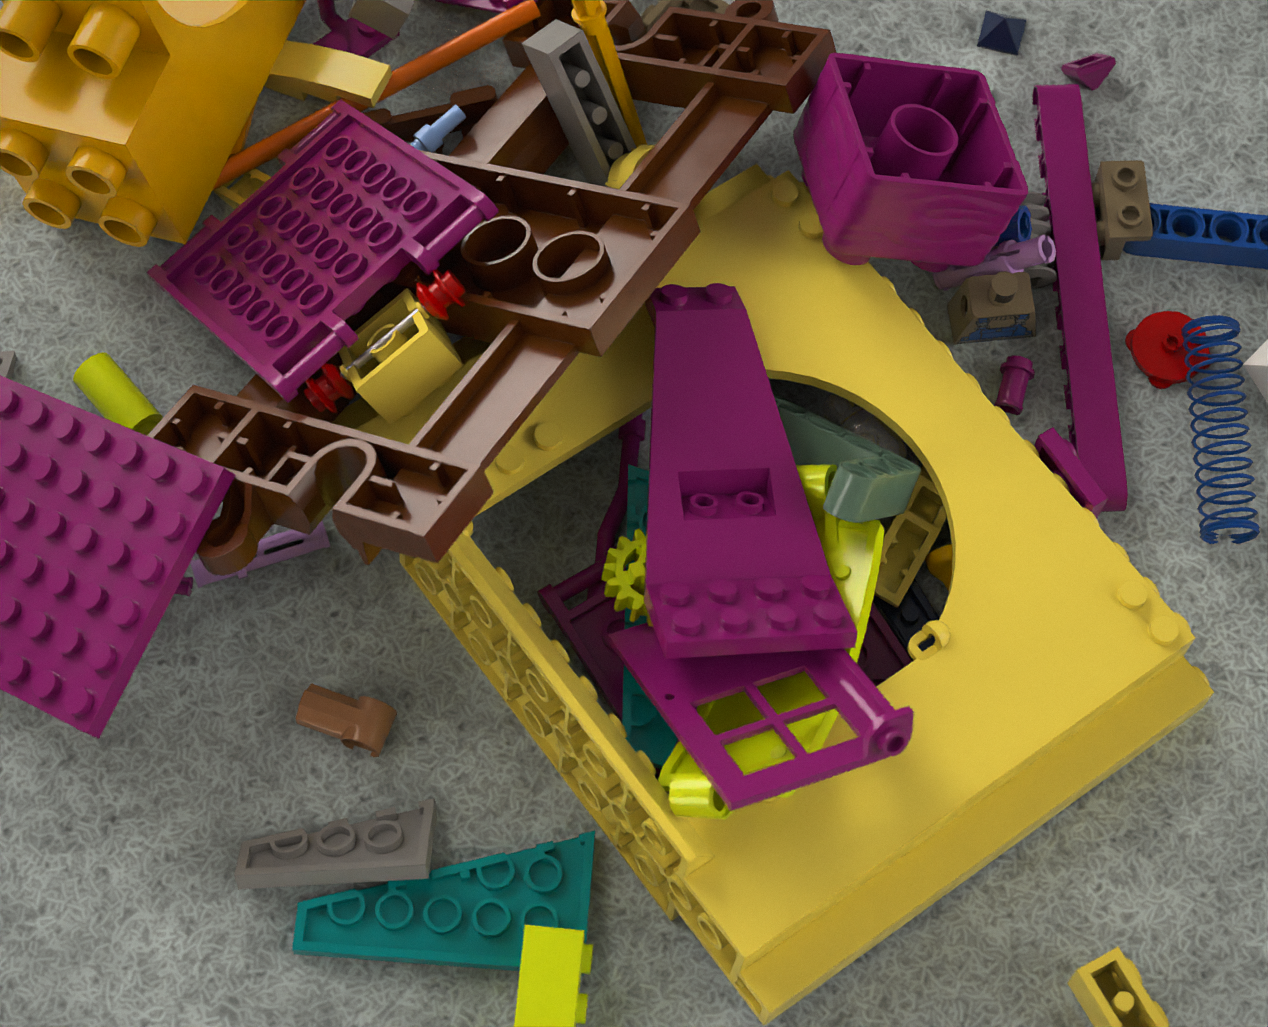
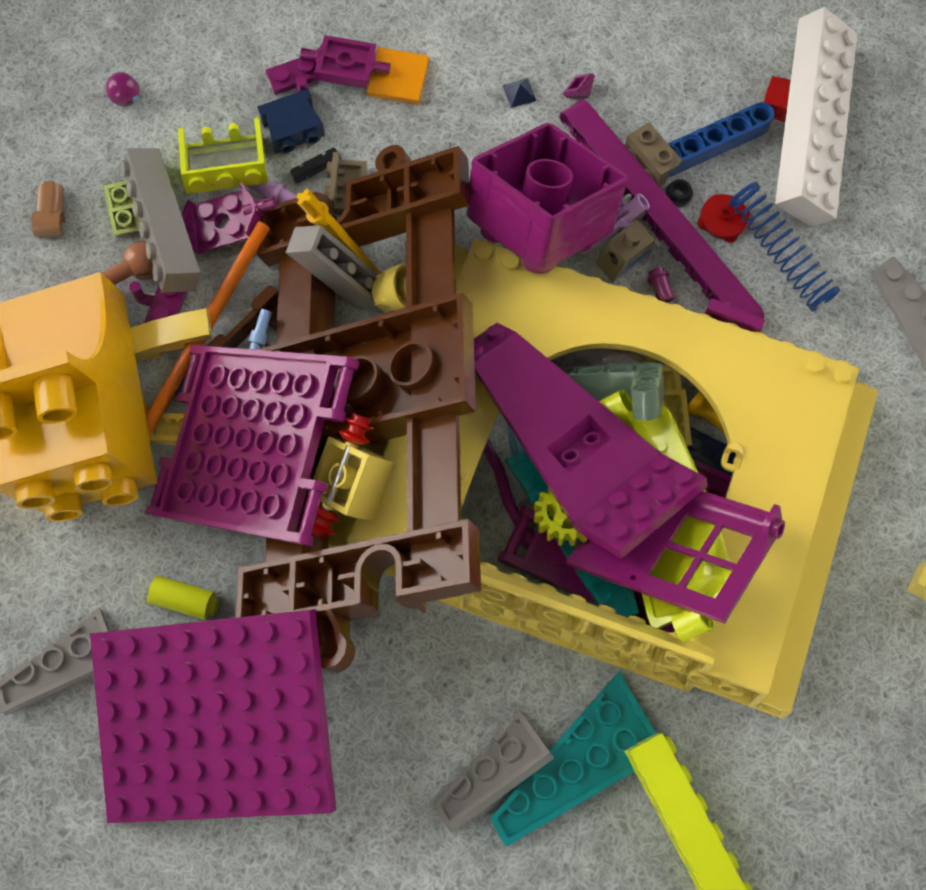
camera: 35 degrees left, 5 degrees up
medium nougat piece [295,683,397,757] -> none
none -> black plate [665,179,693,206]

